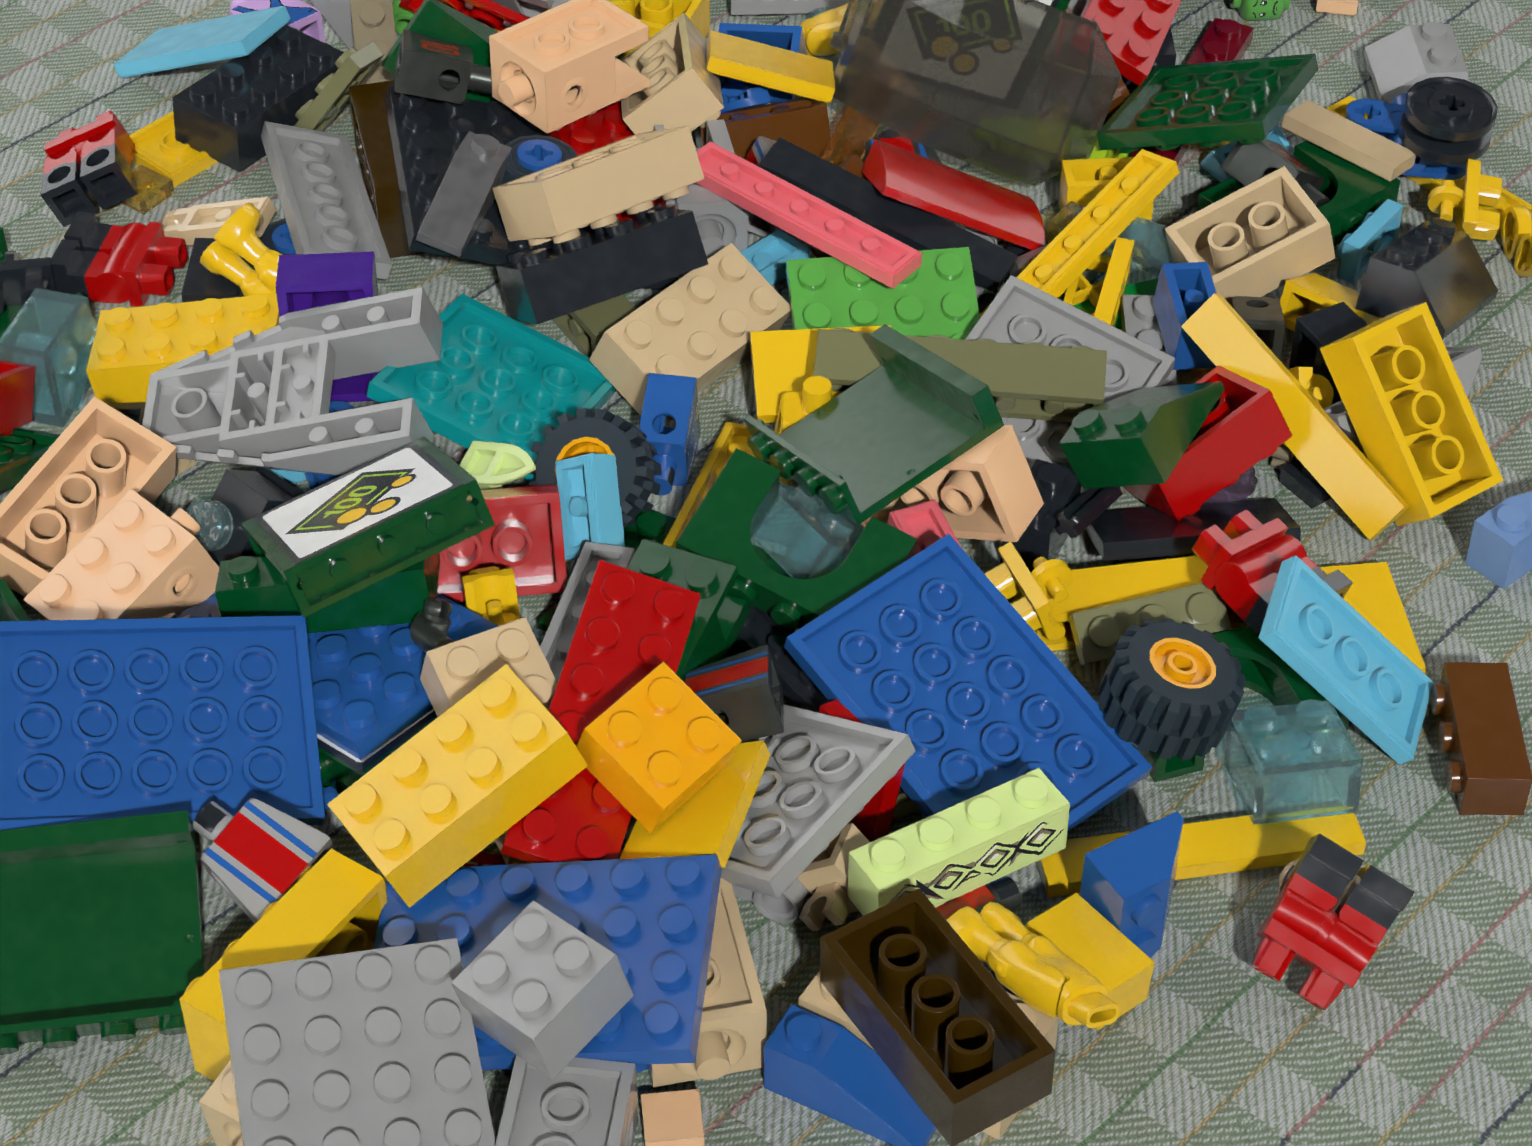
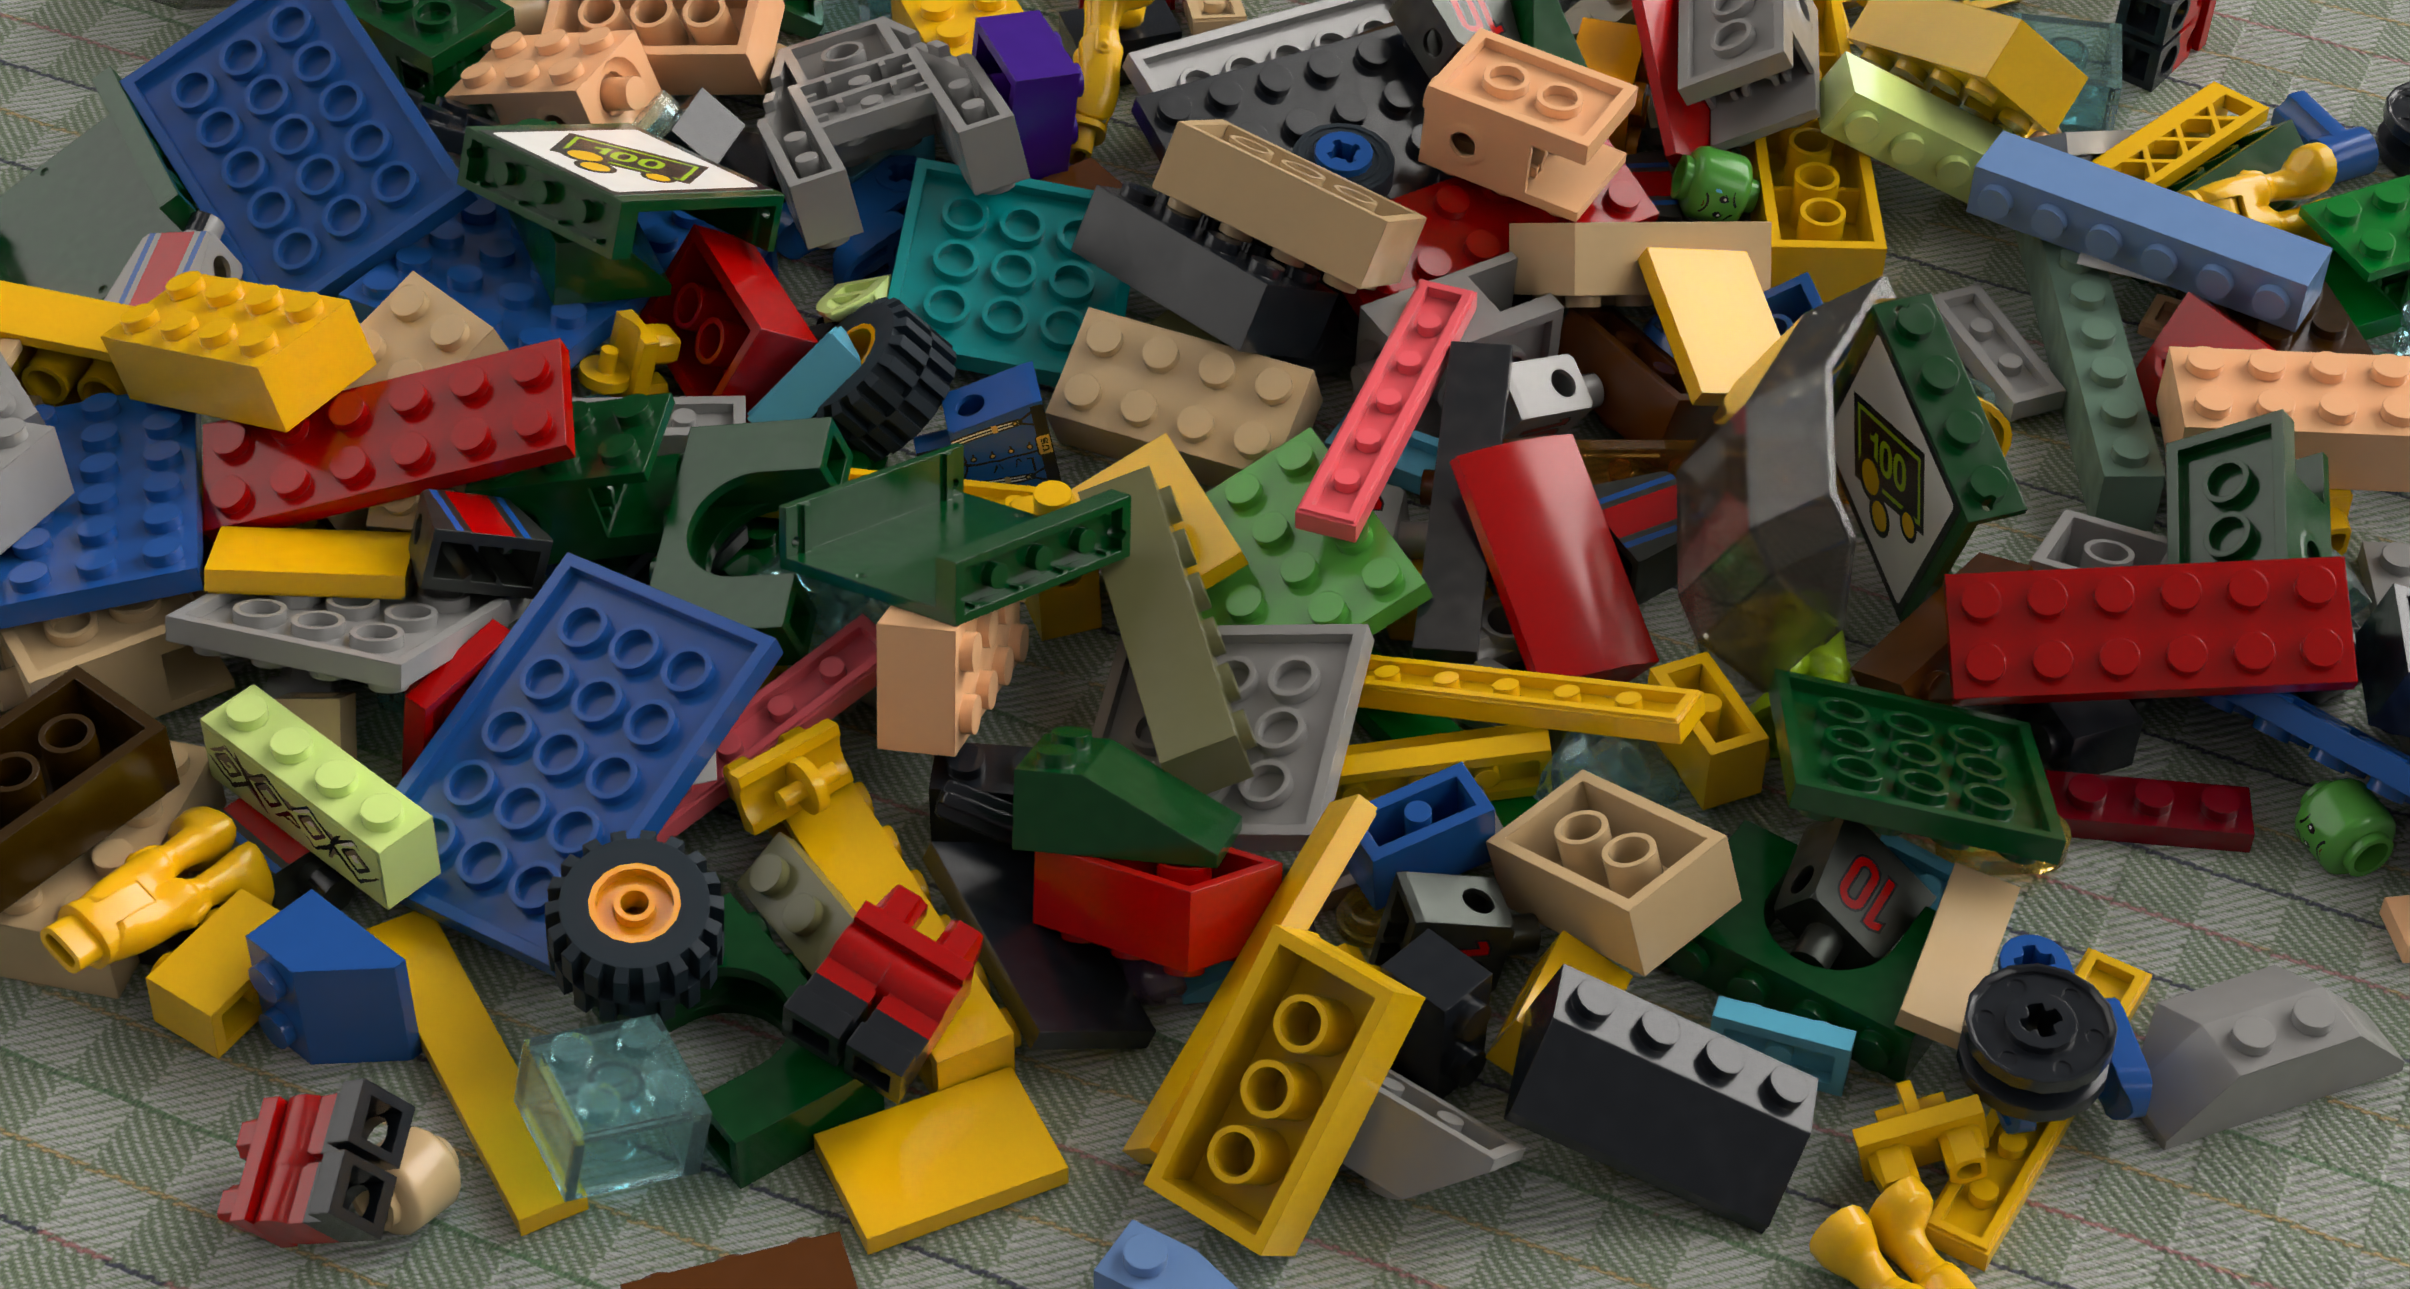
camera: 70 degrees right, 0 degrees up
pearl dark grey arm [410,597,454,653] -> none
flat silver slope [416,131,512,257] -> none
light orange brick [576,662,742,834] -> none
medium azure tile [1259,555,1433,765] -> none

